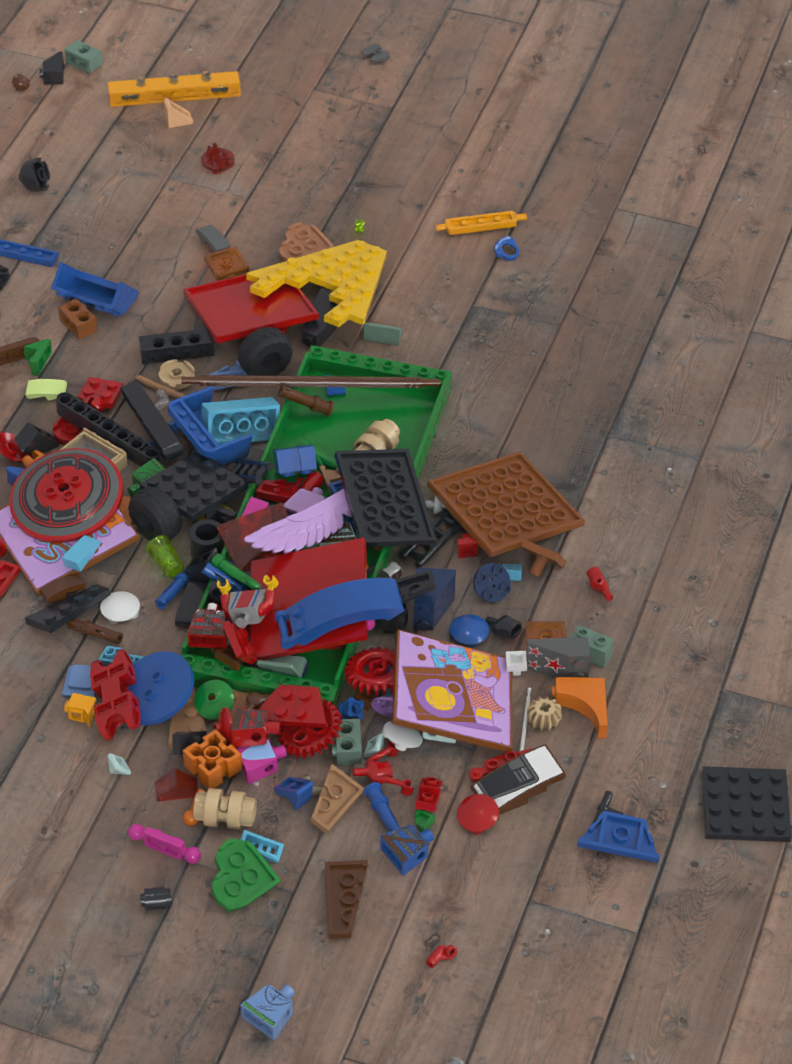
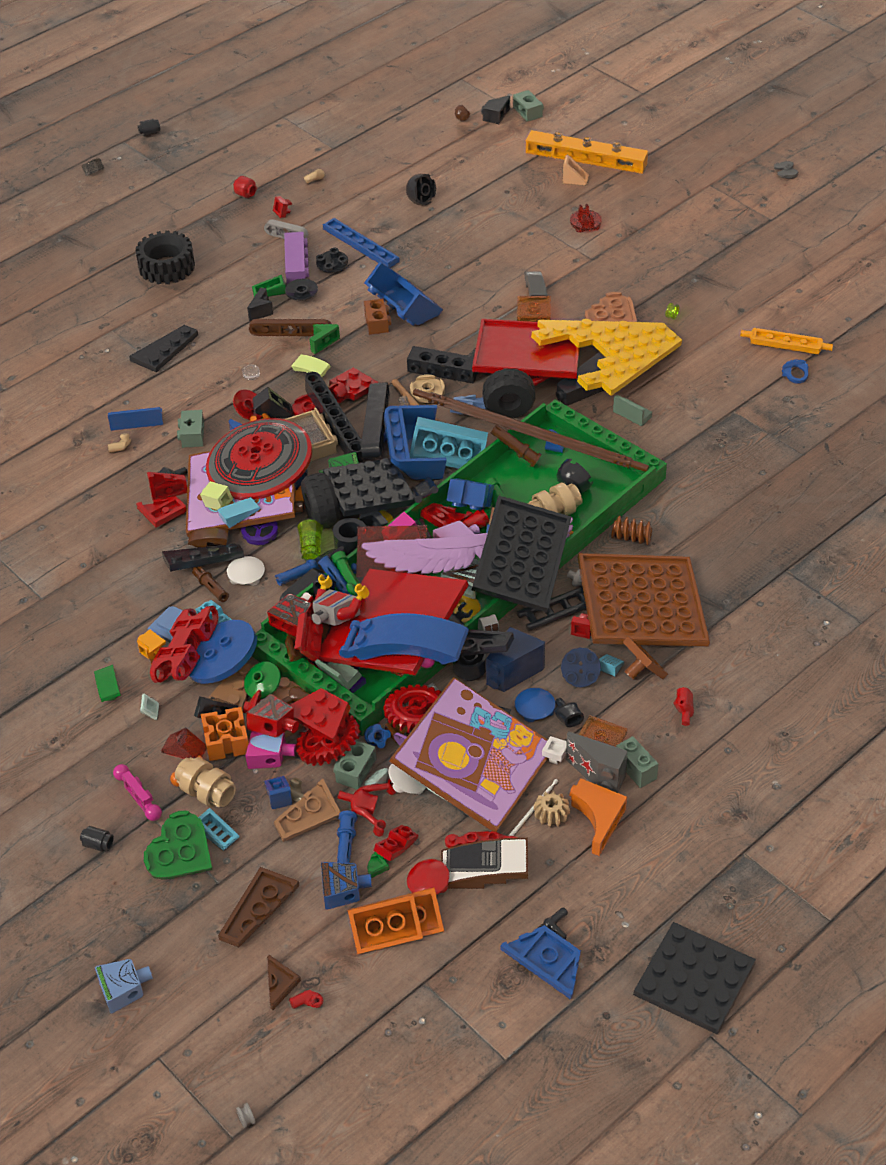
camera: 30 degrees right, 0 degrees up
none -> green slope [94,665,121,702]
none -> yellowish green brick [200,481,233,510]
none -> dark purple tile [241,521,278,545]
none -> reddish brown tile [267,955,301,1010]
none -> orange slope [348,887,444,954]
none -> black cylinder [557,459,593,494]
none -> dark orange piece [611,516,653,545]

